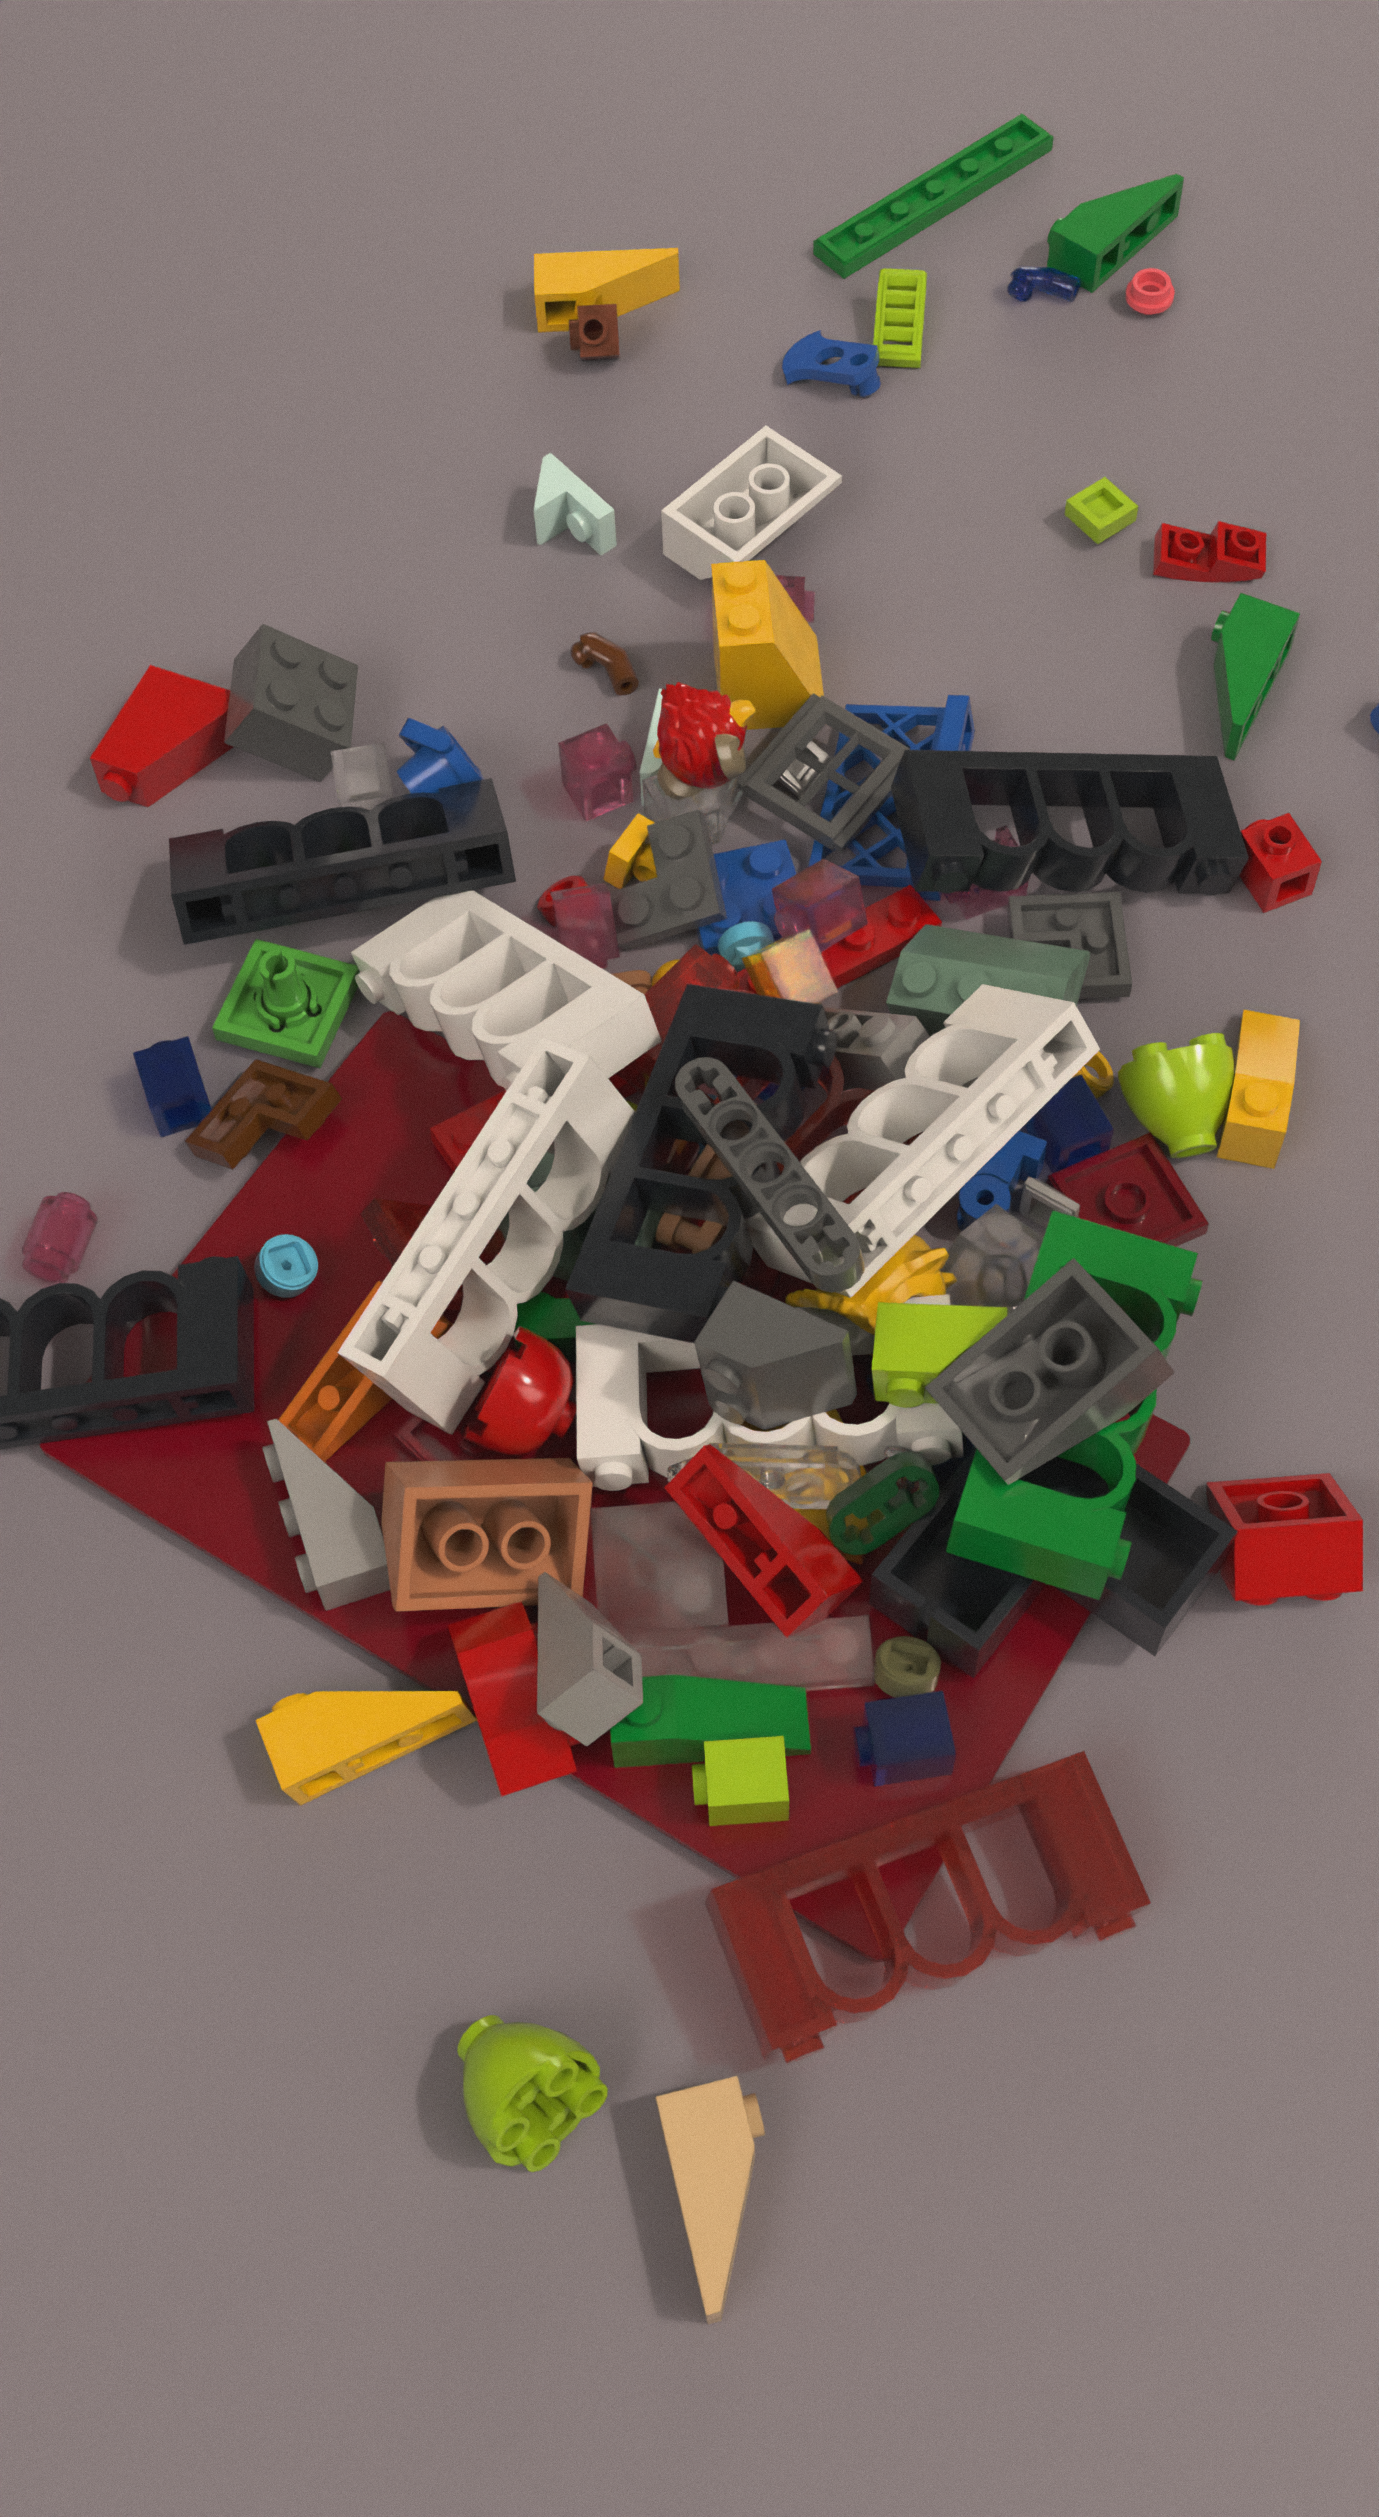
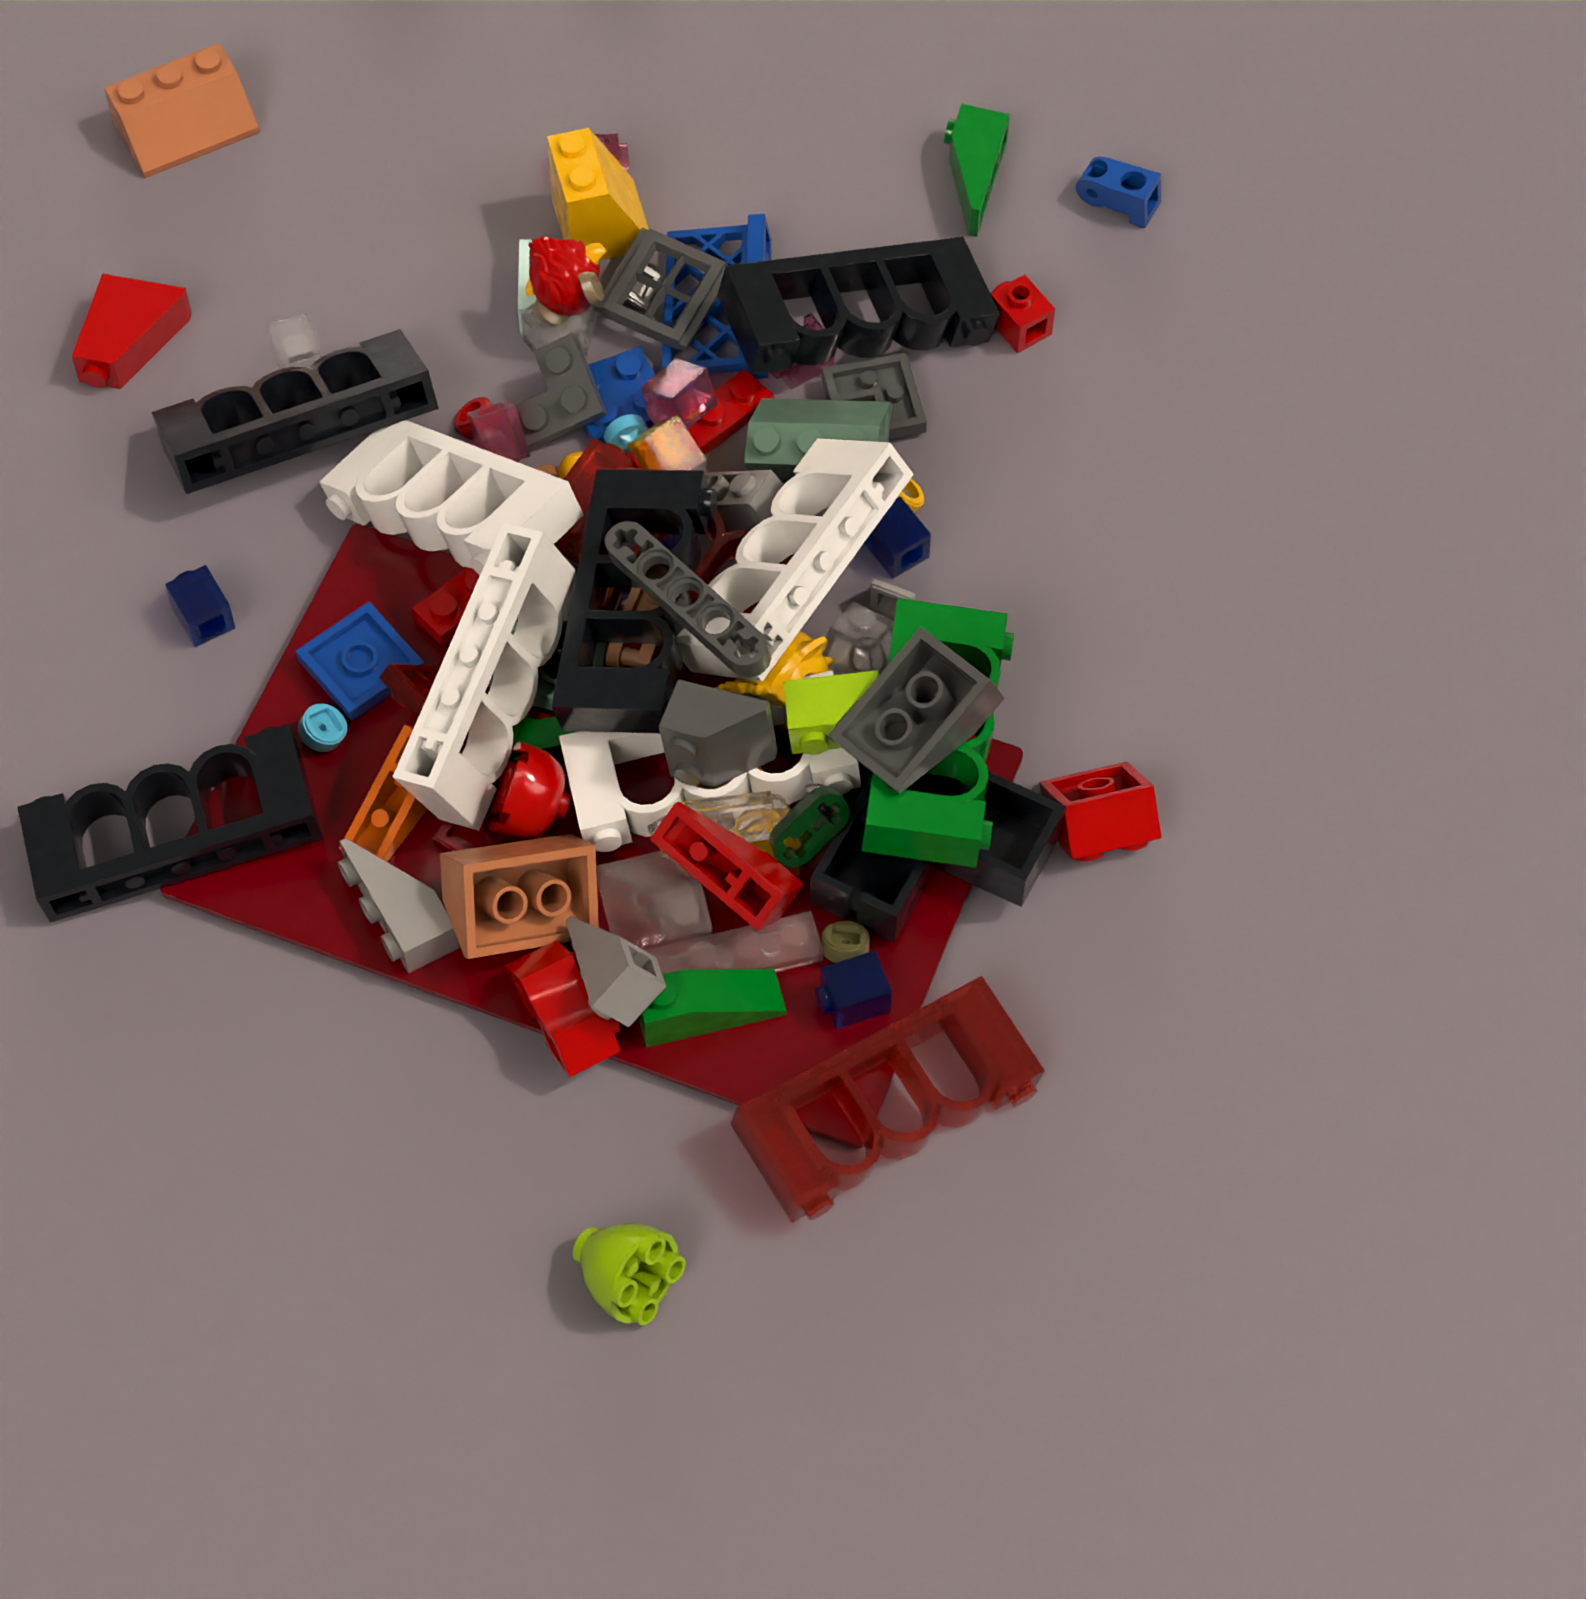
camera: 15 degrees left, 0 degrees up
clear pink brick [22,1192,98,1284] -> none
reddish brown plate [184,1059,342,1170] -> none
bright green plate [212,939,360,1068] -> none
dark grey brick [224,624,358,782] -> none
yellow slope [255,1691,477,1806] -> none
blue piece [397,718,484,794] -> none
light aqua slope [534,453,617,555] -> none
clear pink brick [558,723,637,822] -> none
reddish brown arm [570,632,639,695] -> none
yellow tile [603,813,657,889] -> none
tan slope [656,2076,765,2324] -> none
white slope [661,426,842,580] -> none
lime brick [692,1736,789,1826] -> none
blue leg [956,1131,1047,1242] -> none
dark red tile [1046,1132,1209,1247] -> none
lime plate [1064,477,1139,544] -> none
lime piece [1118,1033,1234,1158] -> none
red slope [1153,521,1266,582] -> none
yellow slope [1216,1009,1300,1169] -> none
none -> nougat slope [104,43,260,178]
none -> blue plate [295,602,425,722]

